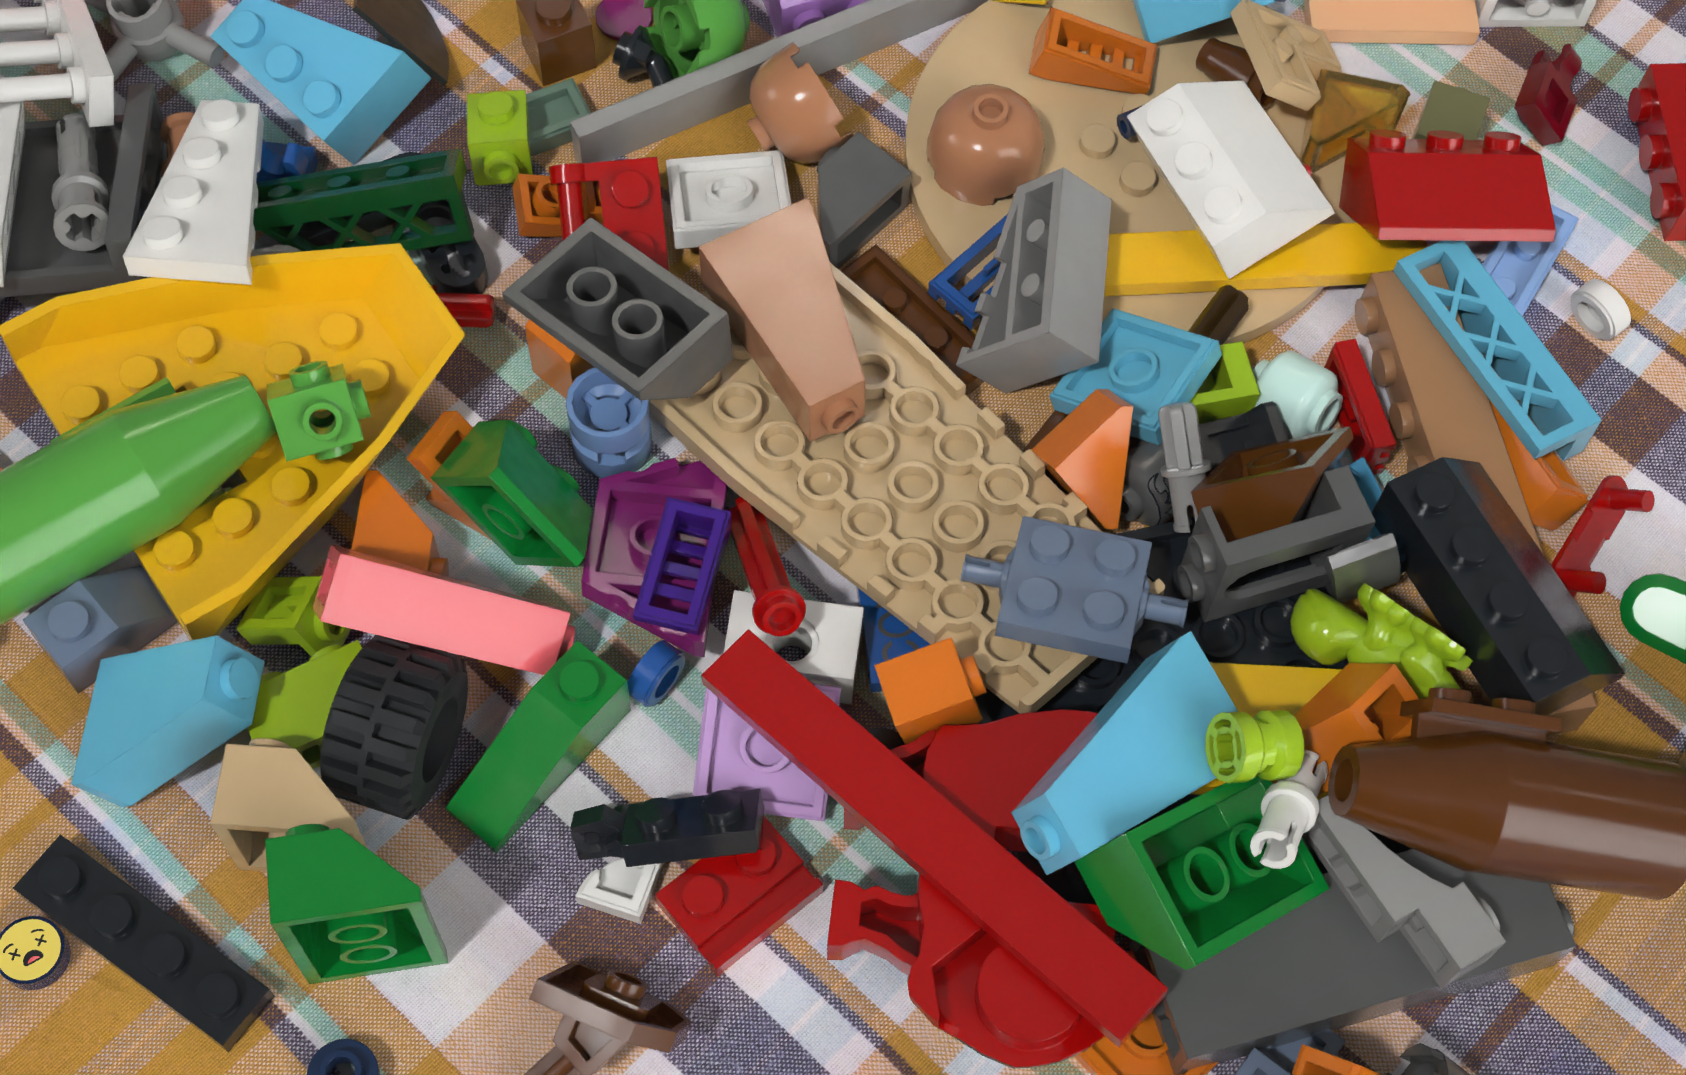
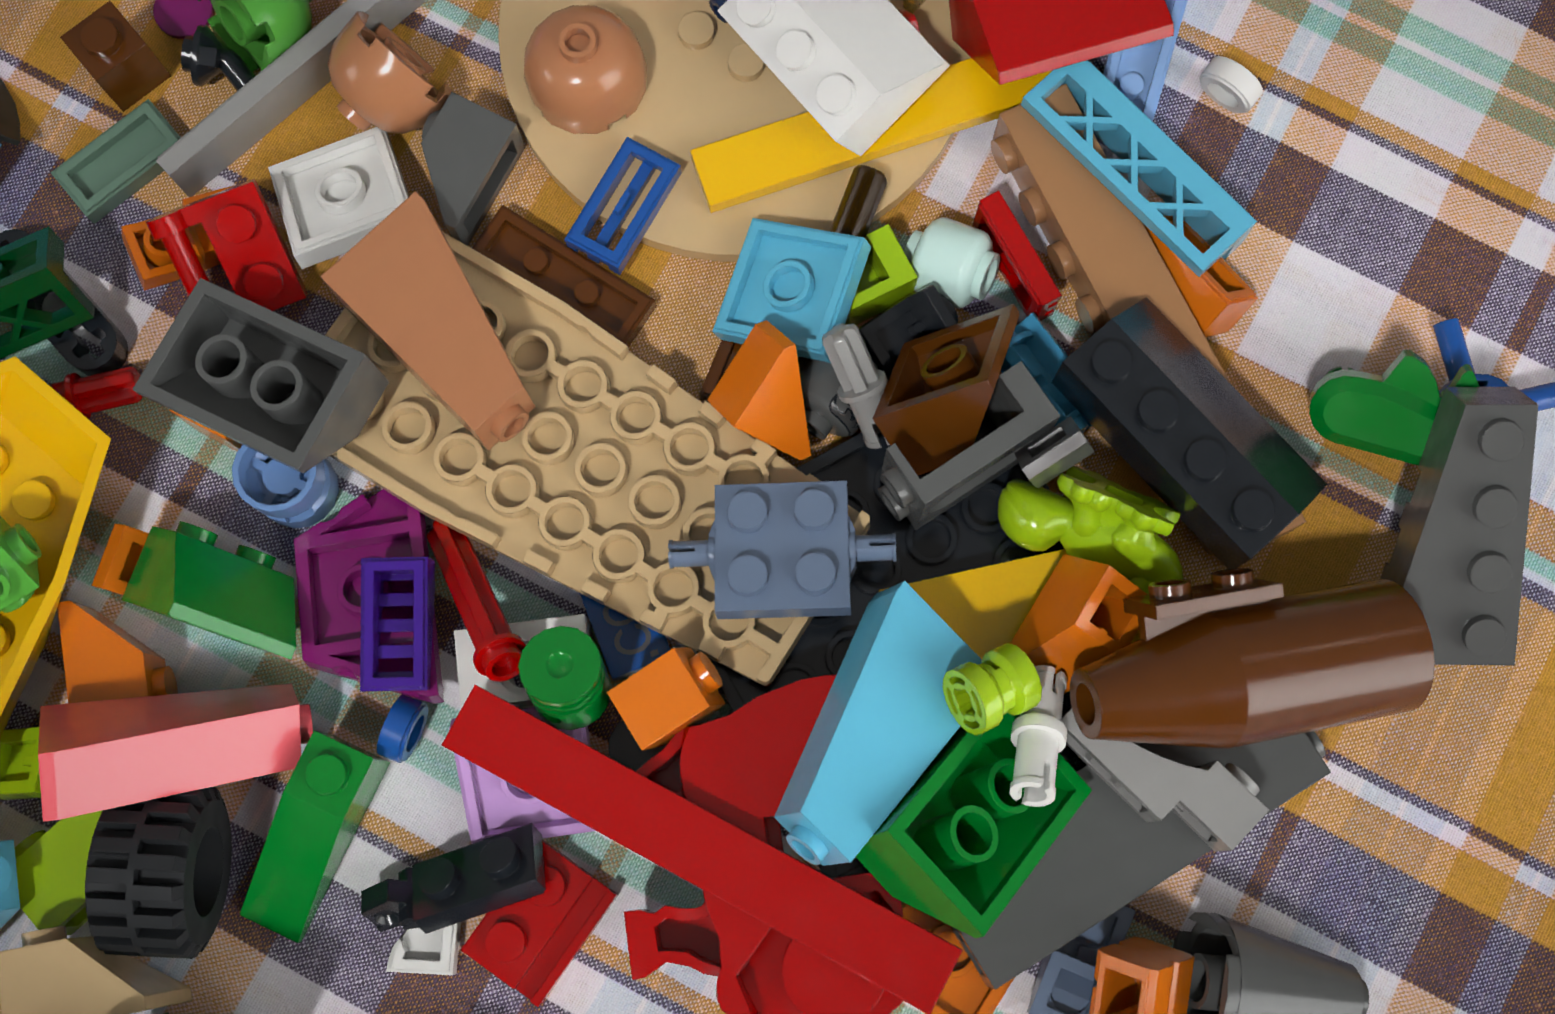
camera: 10 degrees left, 15 degrees up
lime bracket [467,90,533,186] -> none
light grey wedge [956,167,1112,394] -> none
red piece [1551,475,1655,598] -> none
none -> green piece [518,626,611,730]

